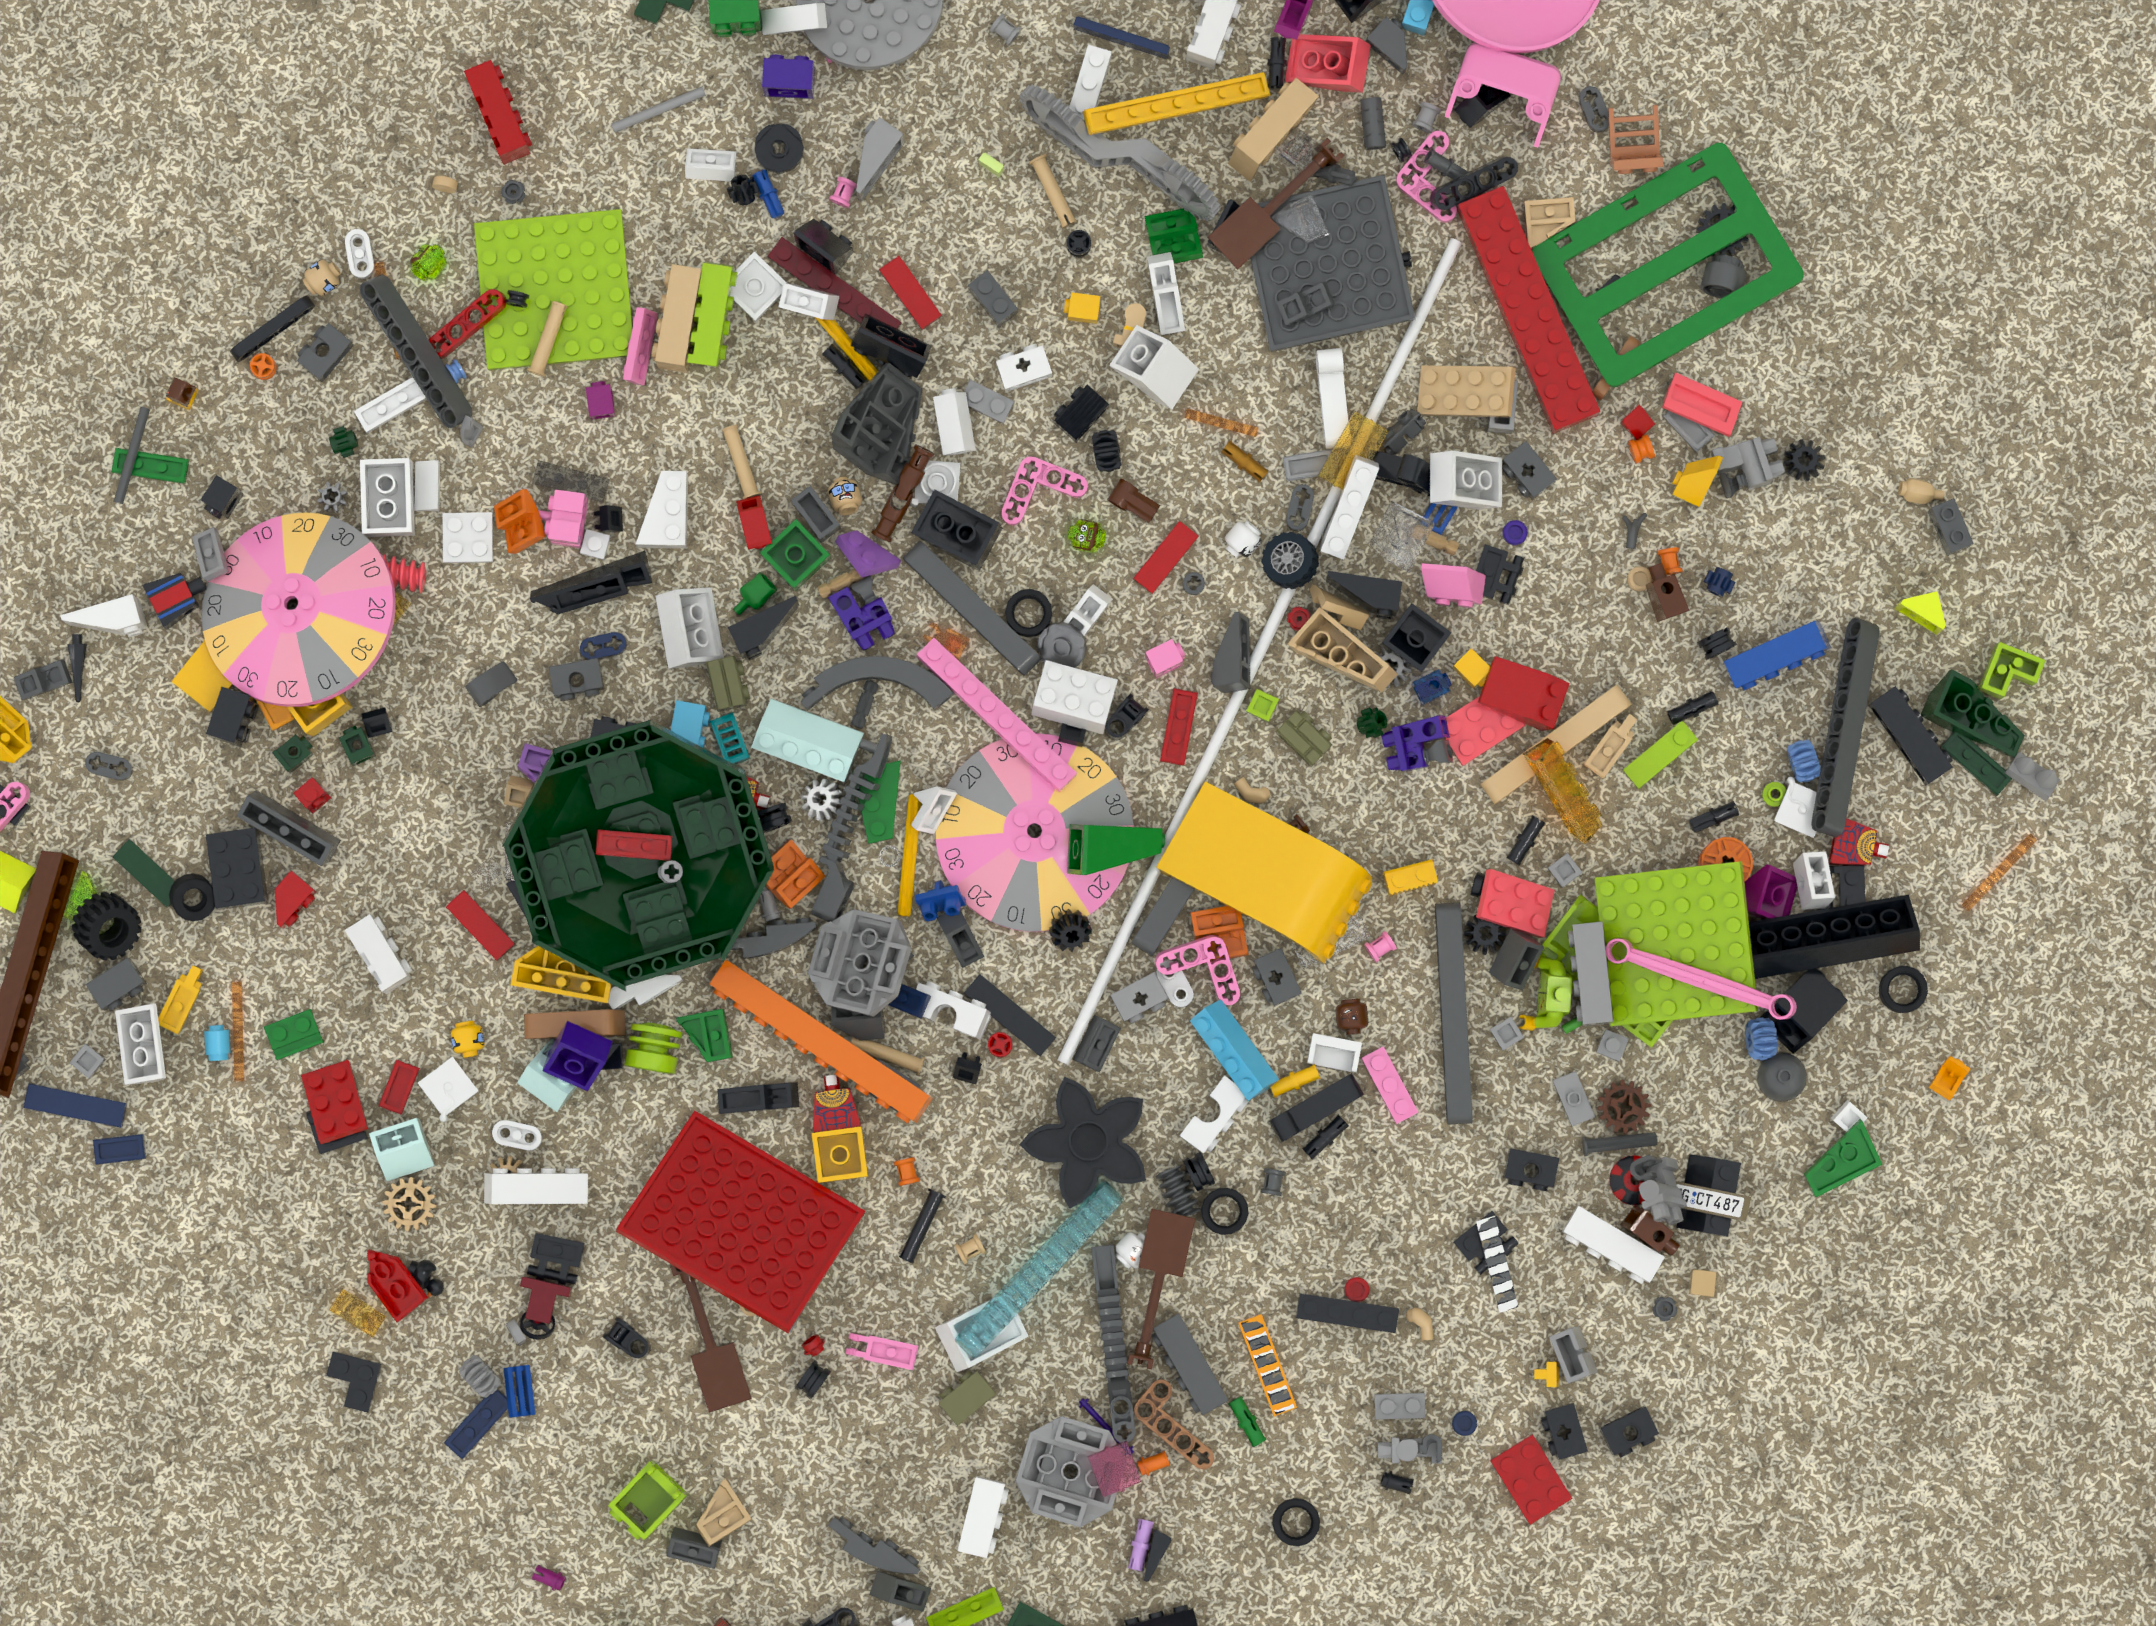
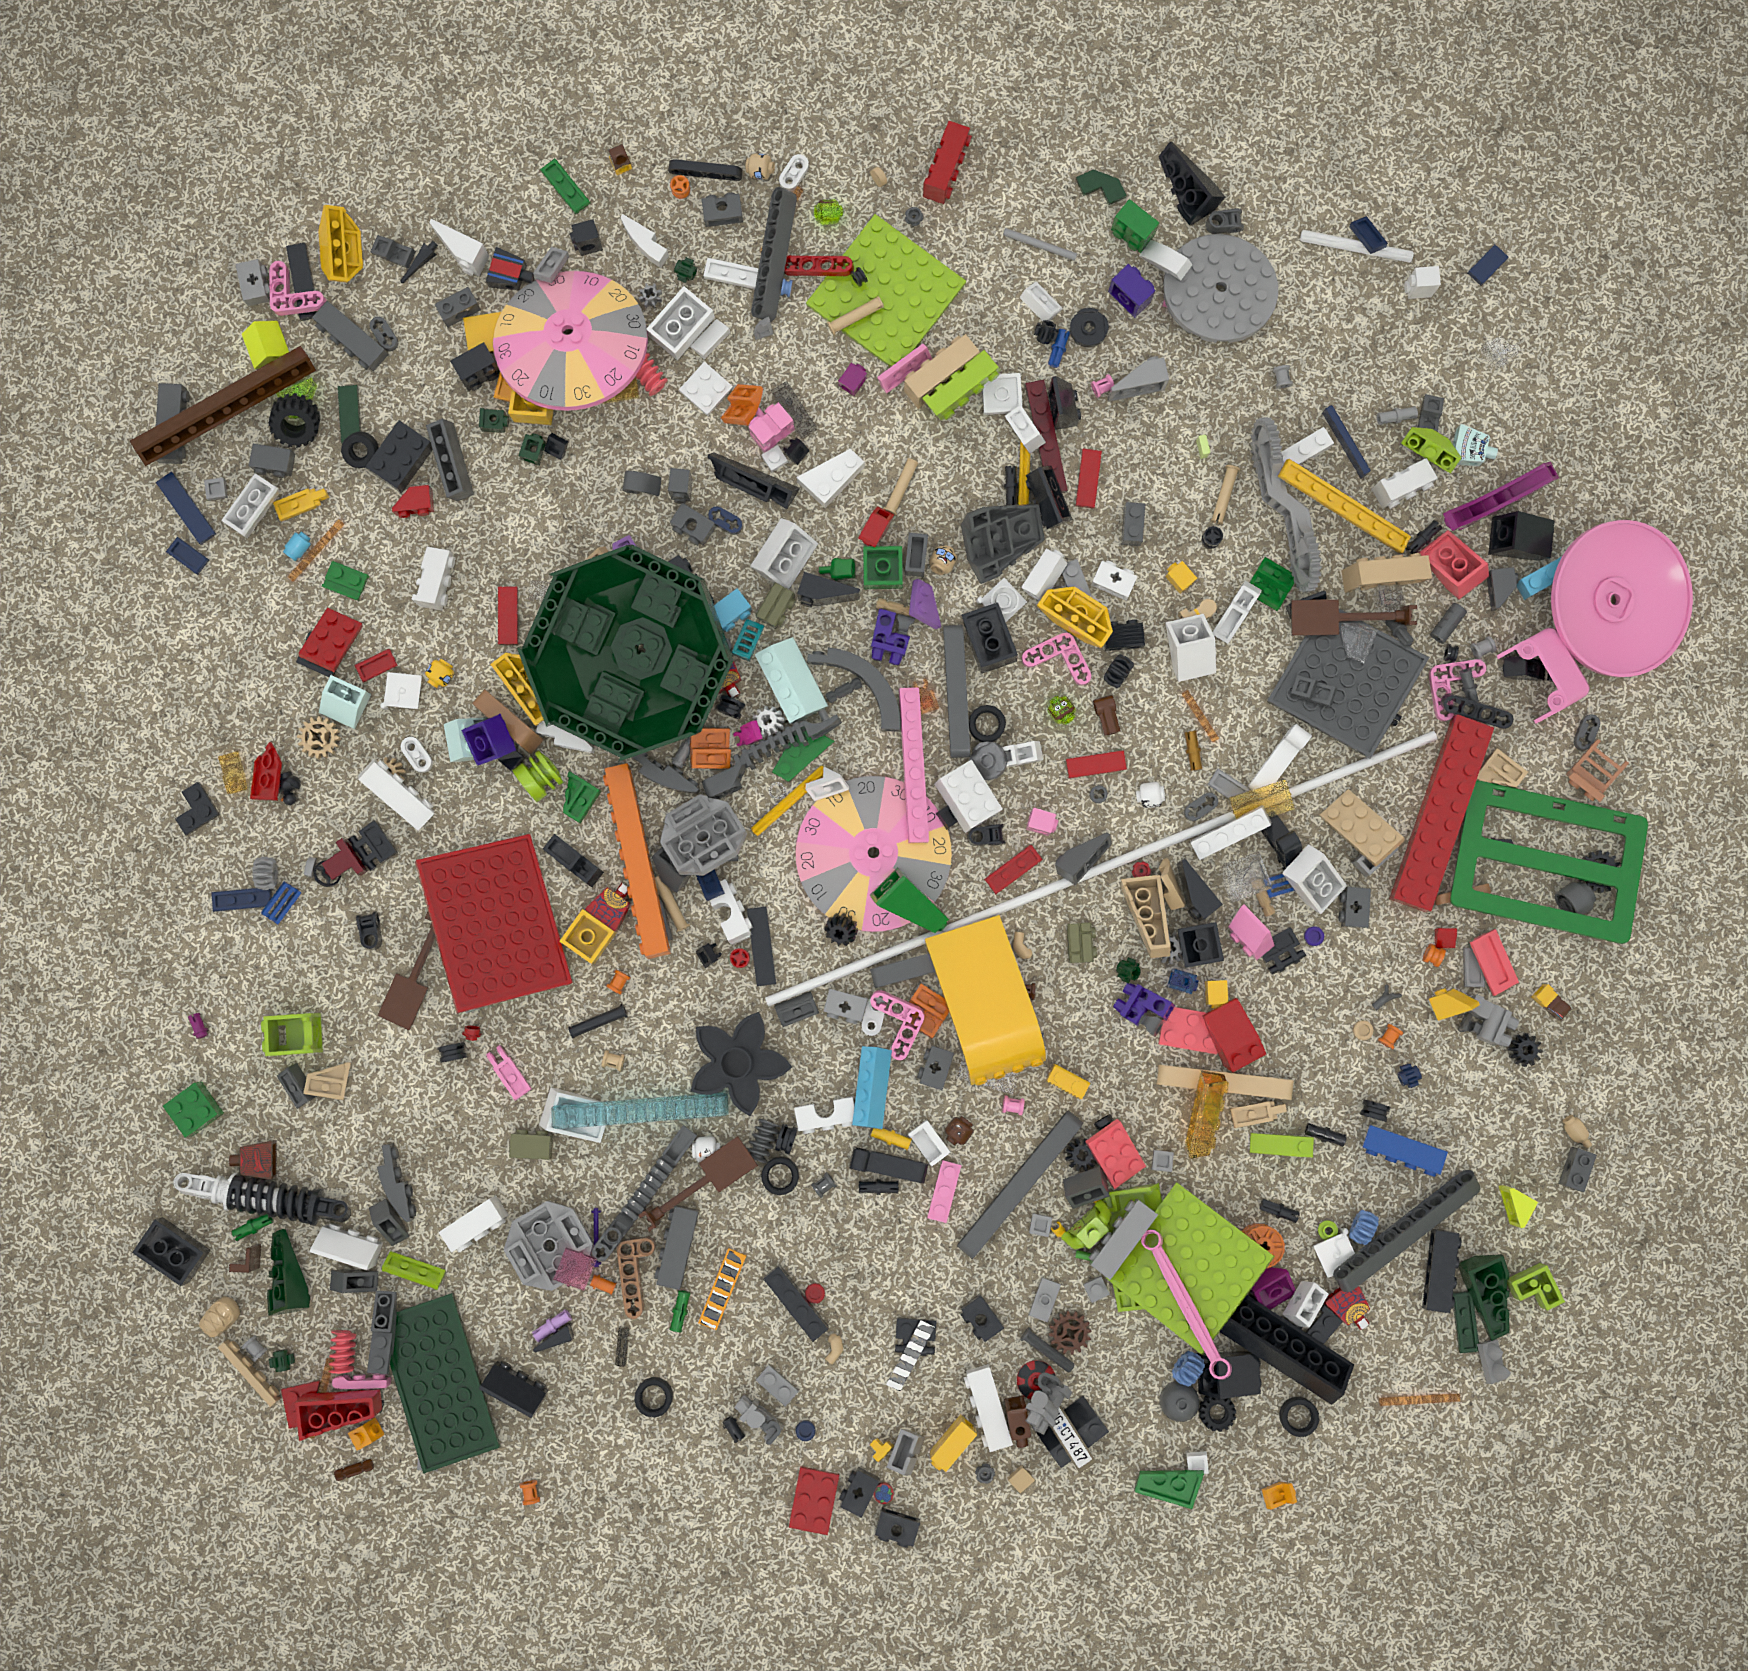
camera: 45 degrees right, 0 degrees up
dark grey bar [113,407,150,504] -> none
red brick [293,777,331,814] -> none
red tile [595,830,672,861] -> none
light grey bush [658,860,683,884] -> none
reddish brown piece [871,444,935,542] -> none
blue hips [915,880,966,922] -> none
dark grey slope [937,910,984,968] -> none
lime plate [1246,689,1279,722] -> none
black wheel [1261,532,1319,589] -> none
dark grey hinge [1376,409,1426,455] -> none
black pin [1506,815,1546,866] -> none
reddish brown torso [1646,563,1690,622] -> none
none -> dark grey brick [312,301,389,372]
none -> dark grey brick [434,287,481,328]
none -> clear smoke axle [615,1327,630,1367]
none -> white slope [621,214,669,268]
none -> dark grey brick [668,468,693,504]
none -> dark pink plate [733,720,763,746]
none -> tile [874,1482,894,1504]
none -> yellow brick [930,1414,977,1472]
none -> yellow wedge [1037,587,1113,648]
none -> black tyre [1198,1396,1237,1432]
none -> leg [1531,984,1572,1021]

